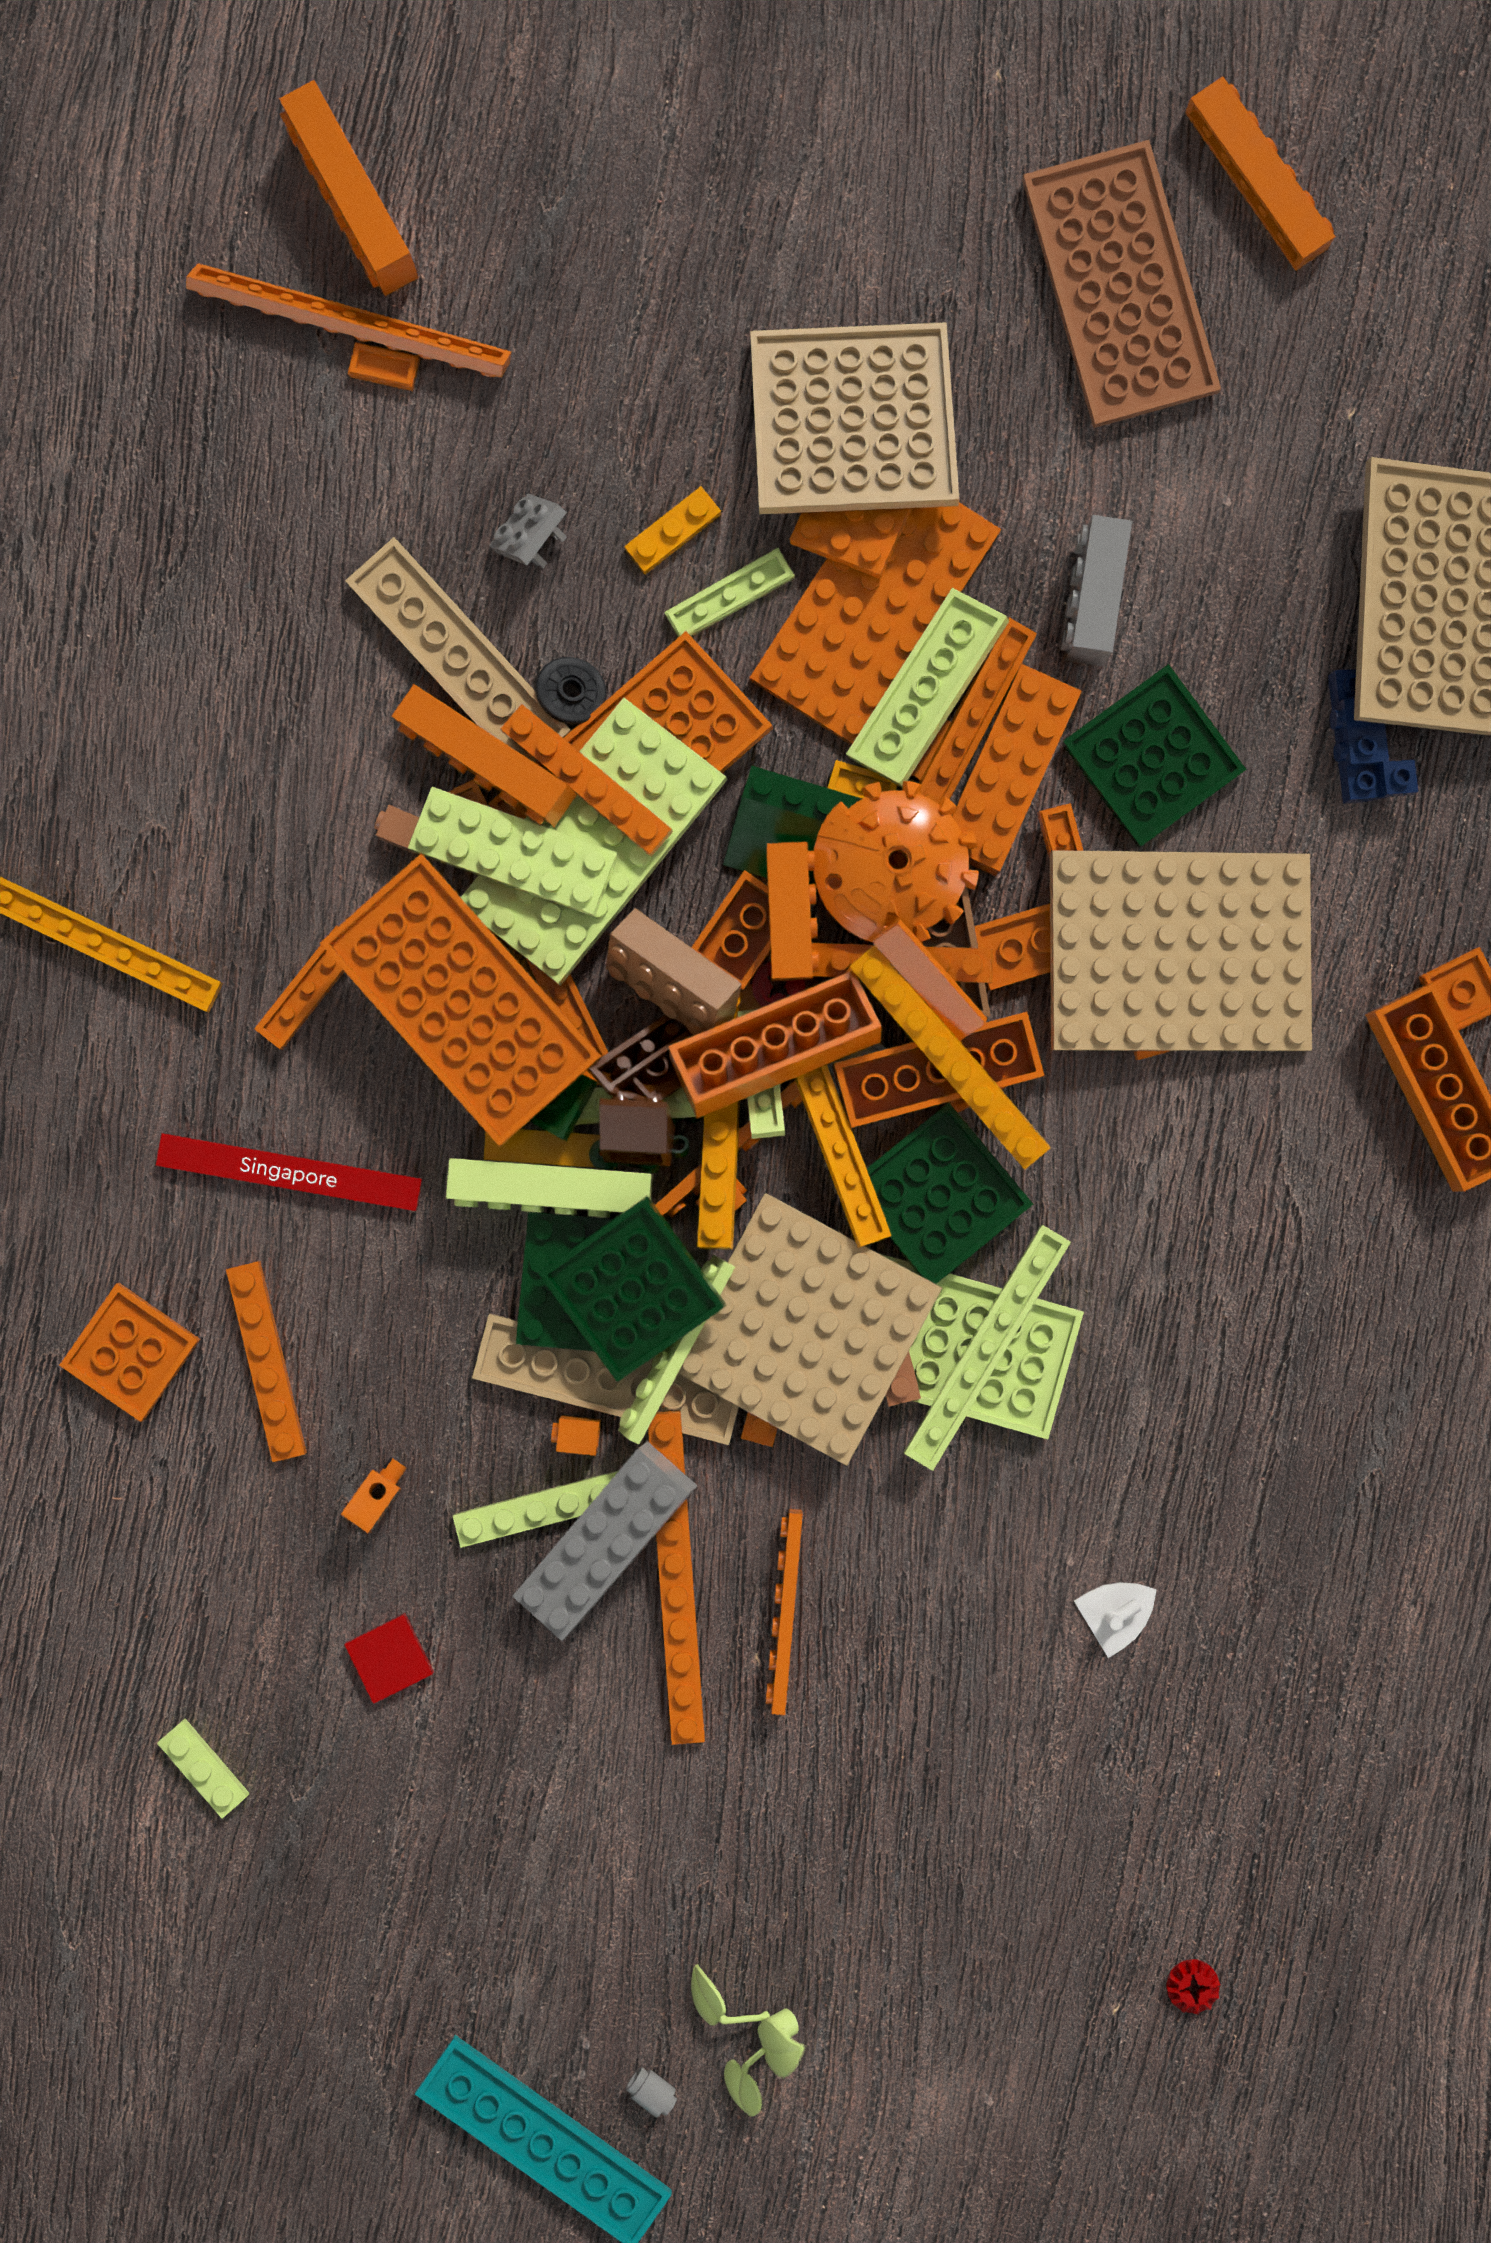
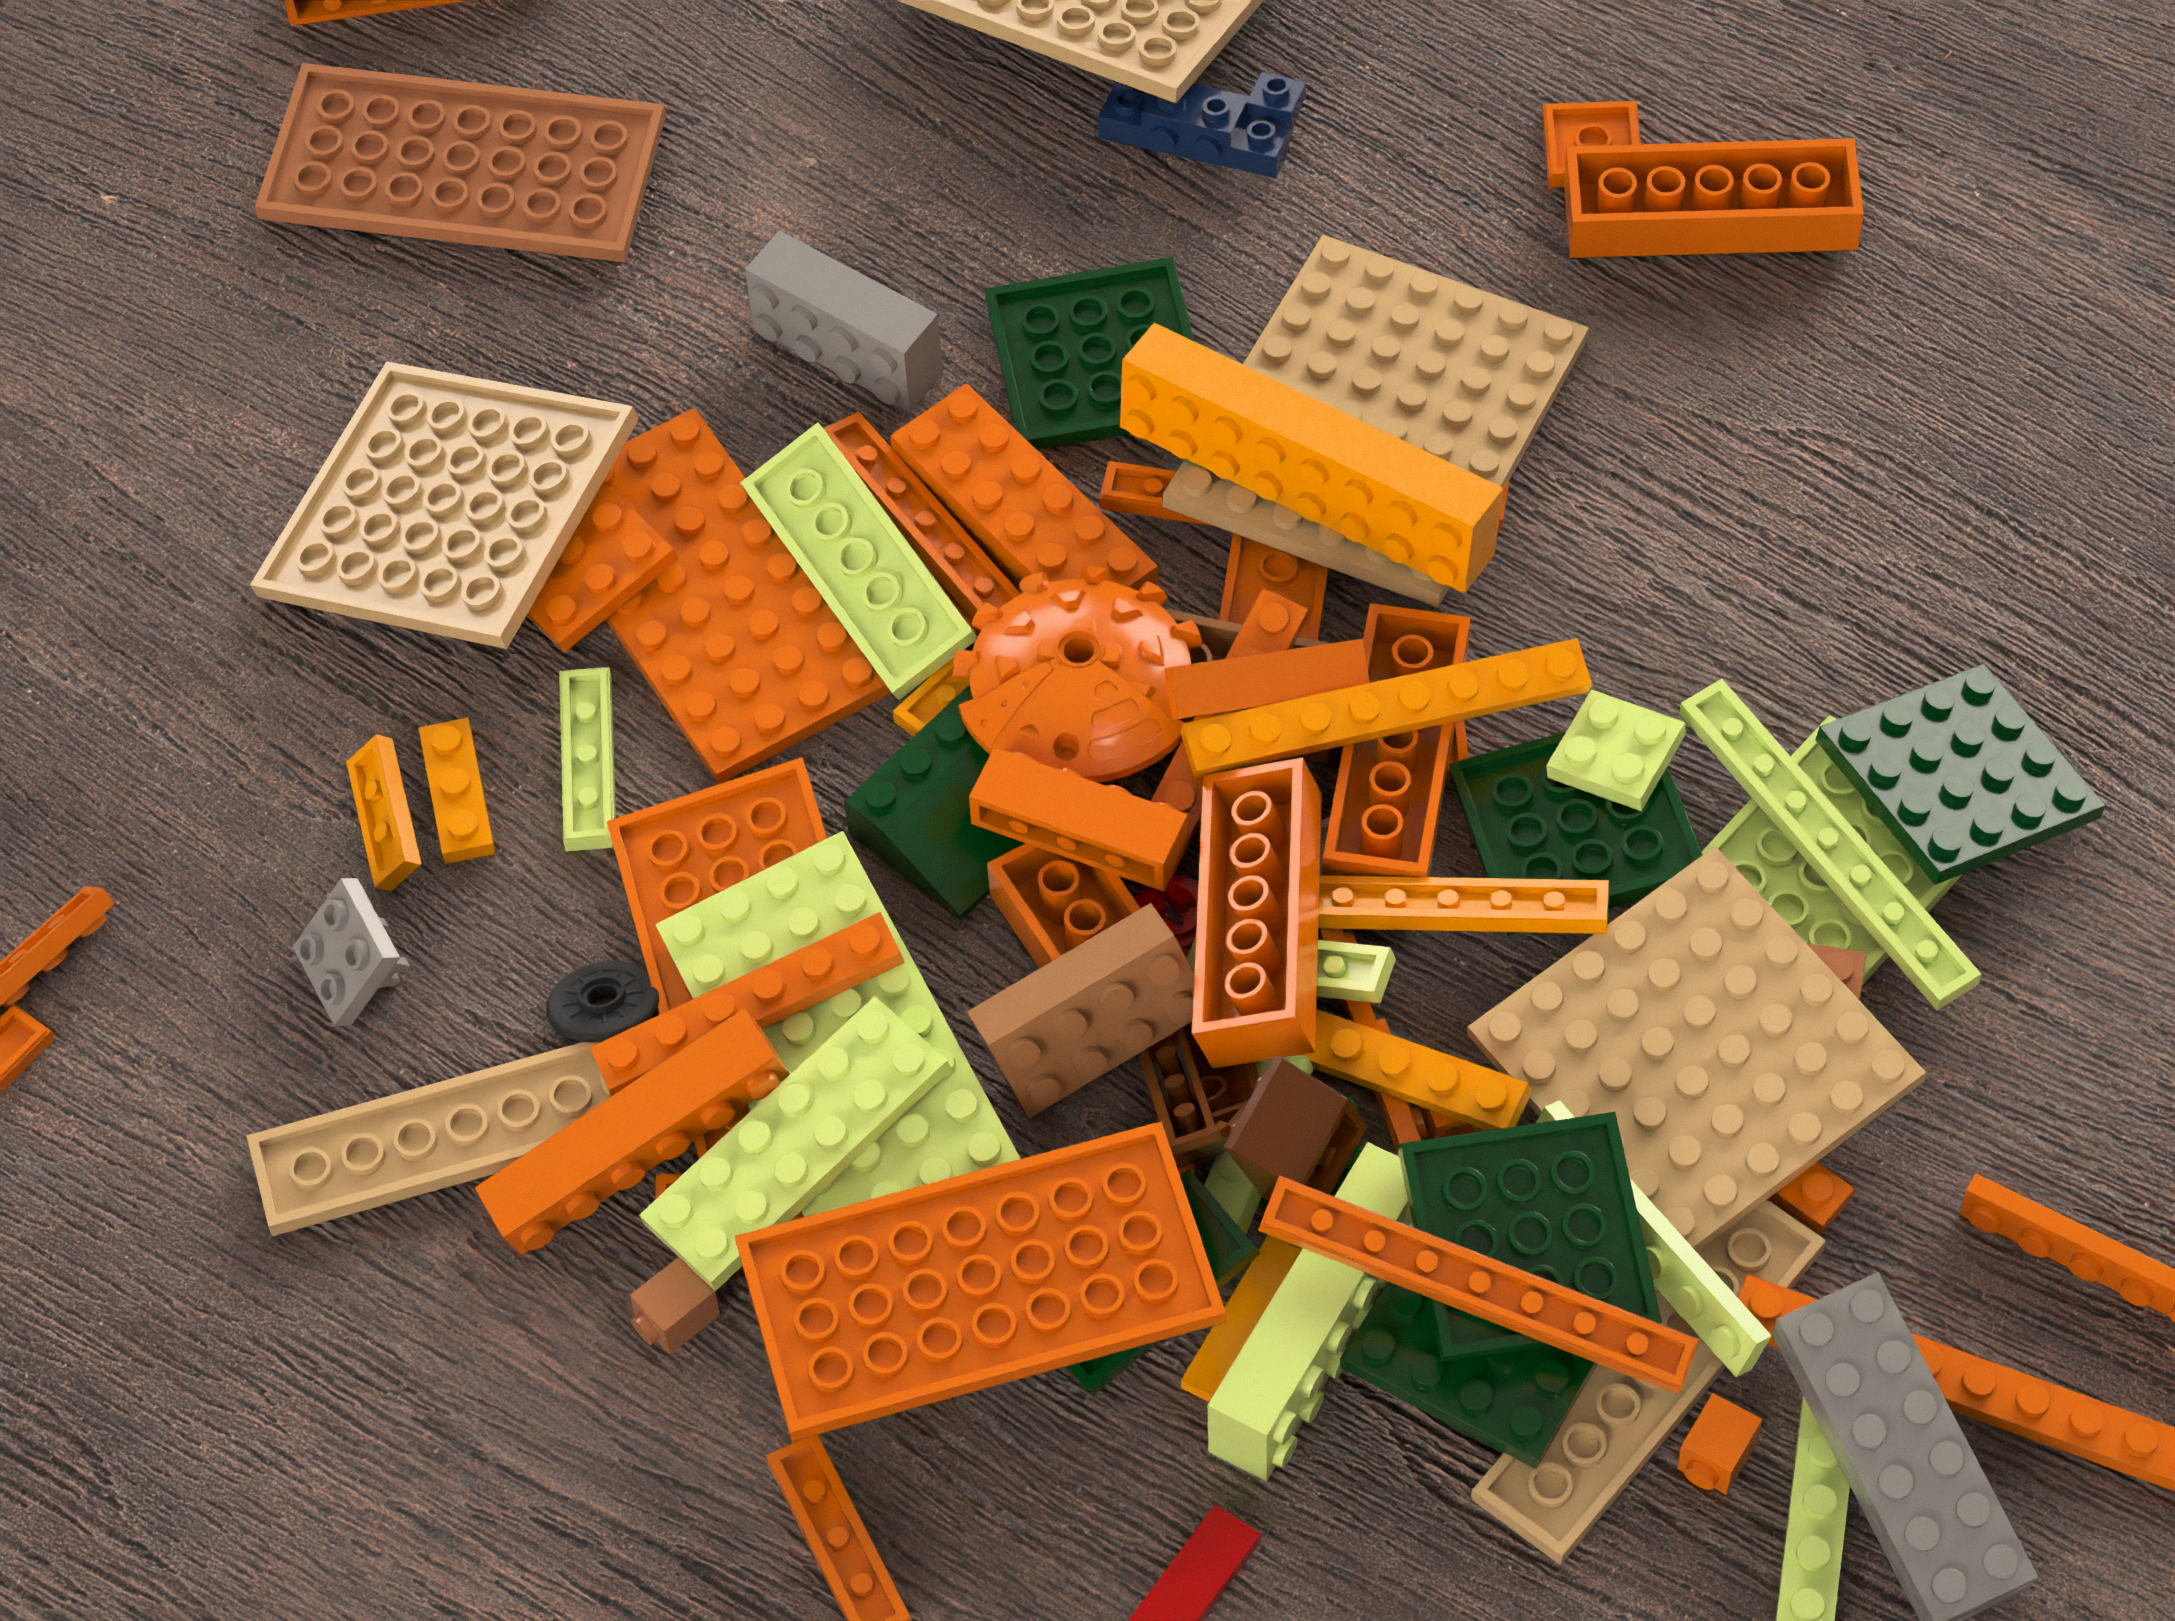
camera: 55 degrees left, 30 degrees down
none -> light orange plate [346,734,422,892]
none -> light orange brick [1120,323,1503,594]
none -> orange tile [1258,1175,1699,1395]
none -> yellowish green plate [1546,690,1686,811]
none -> plate [1815,664,2106,885]

